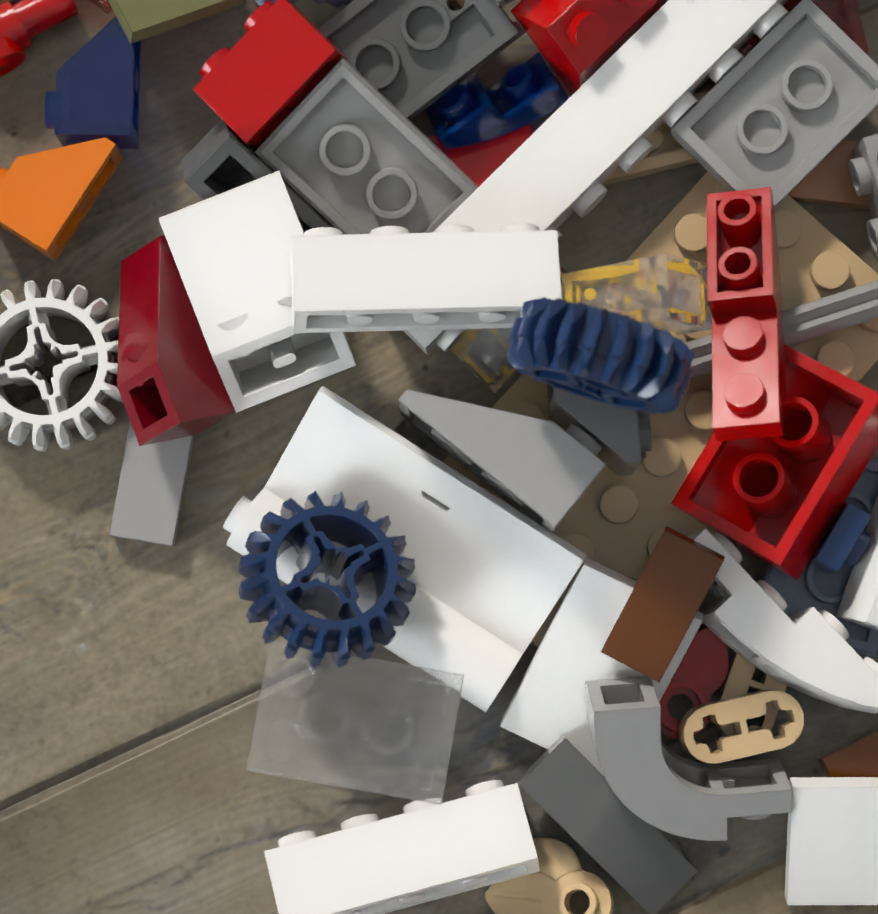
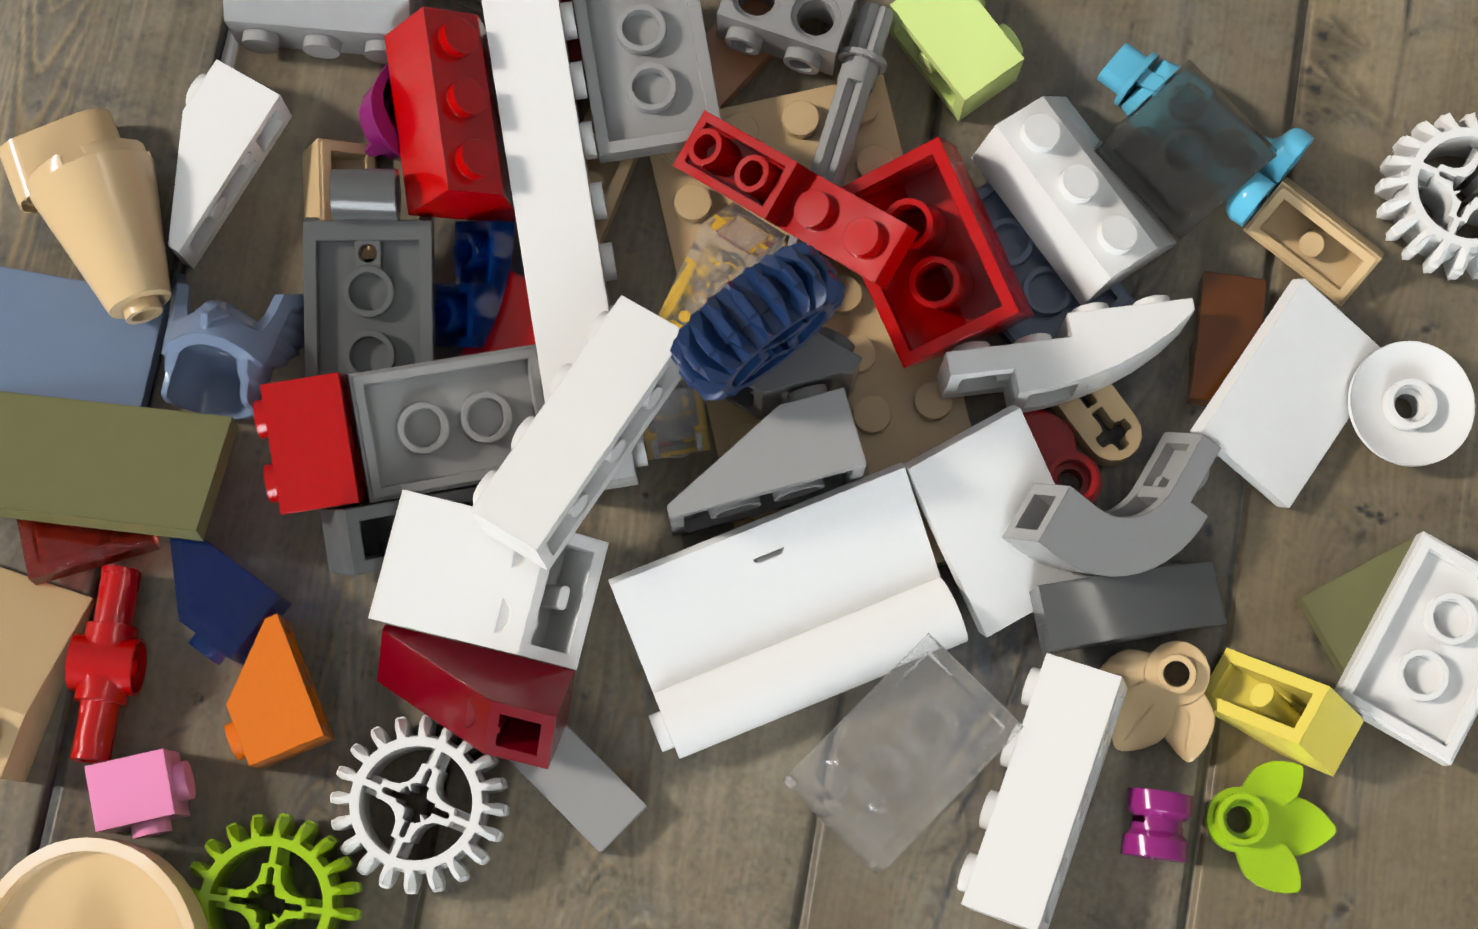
camera: 55 degrees left, 5 degrees down
dark blue gear [238,490,416,668] -> none
reddish brown slope [601,526,725,683] -> none
tan beam [678,690,804,764] -> none
dark blue plate [809,502,871,574] -> none

